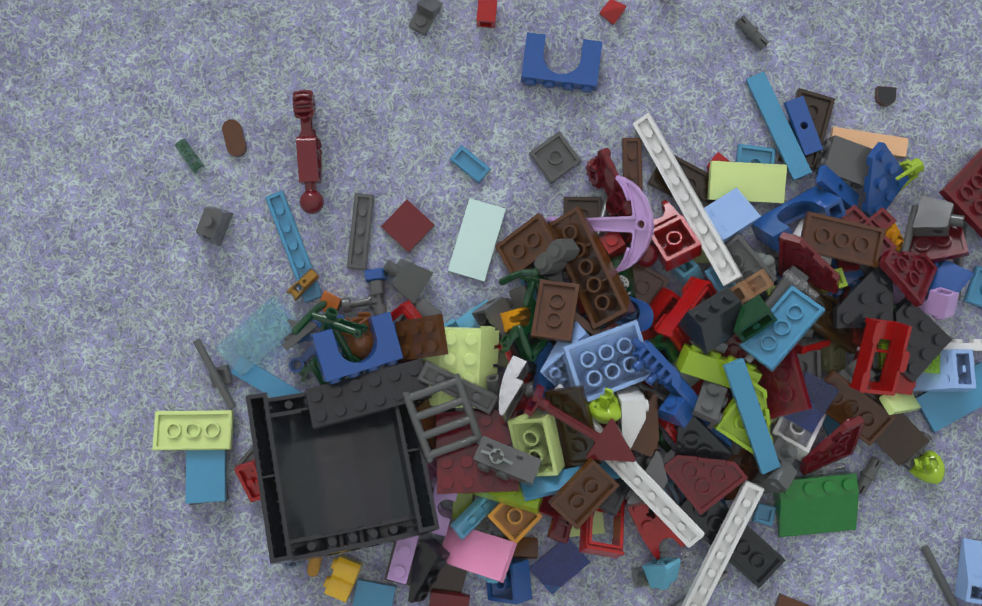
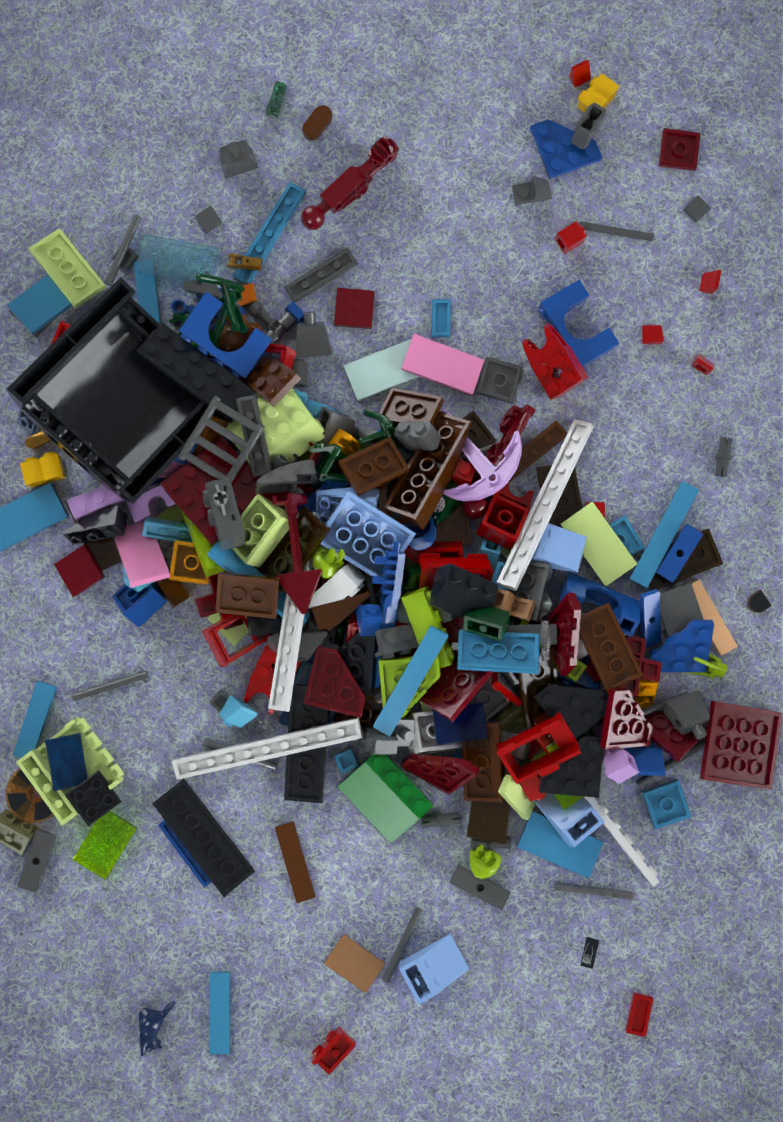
camera: 50 degrees right, 0 degrees up
clear blue piece [530,538,590,594] -> none
none -> dark grey tile [196,206,222,233]
none -> bright pink tile [401,334,484,396]
none -> dark grey tile [449,864,511,910]
none -> red brick [522,324,589,400]

